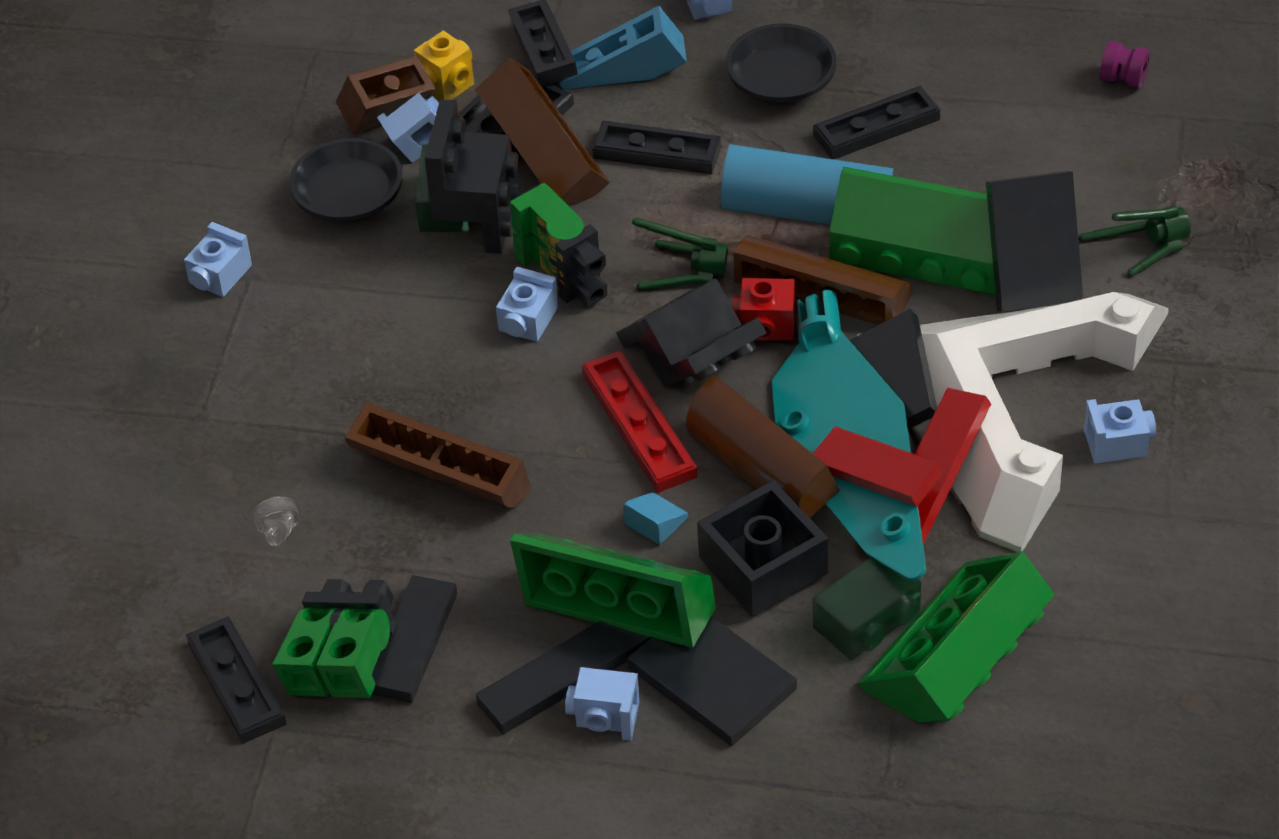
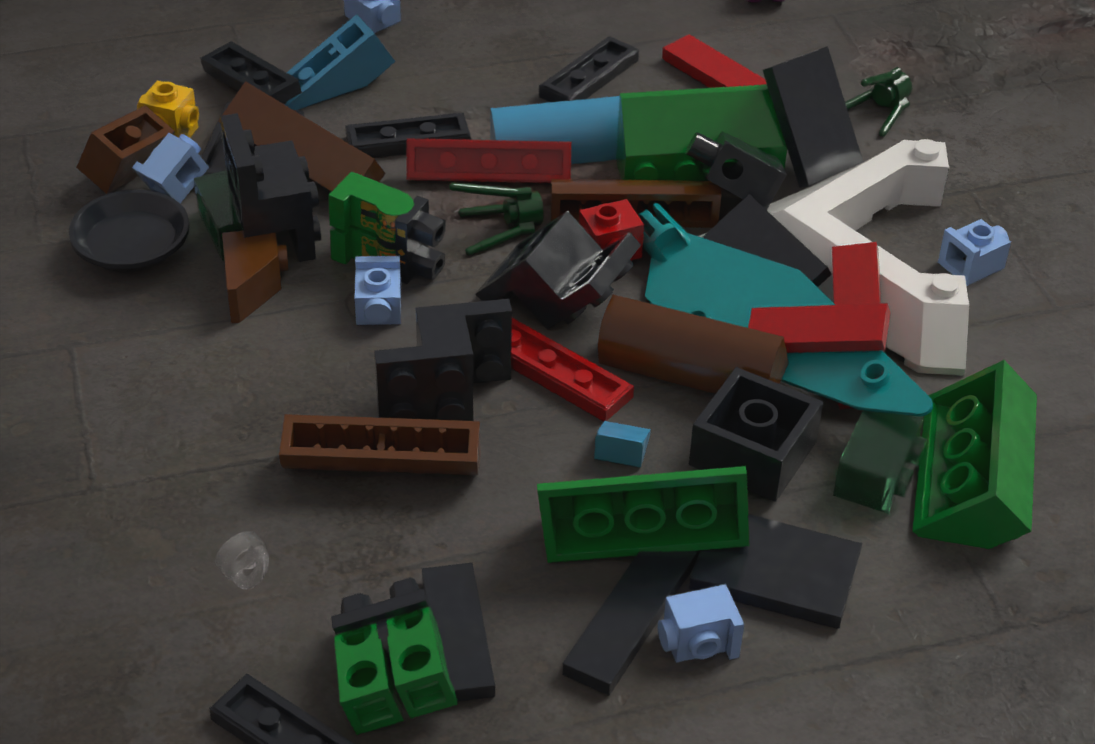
camera: 30 degrees left, 5 degrees down
light blue brick [184,222,252,297] -> none
black piece [726,23,837,104] -> none
none -> reddish brown slope [222,231,289,323]
none -> black bracket [374,299,512,421]
none -> red tile [406,138,572,183]
none -> red tile [662,34,767,88]
none -> black torso [685,132,787,210]

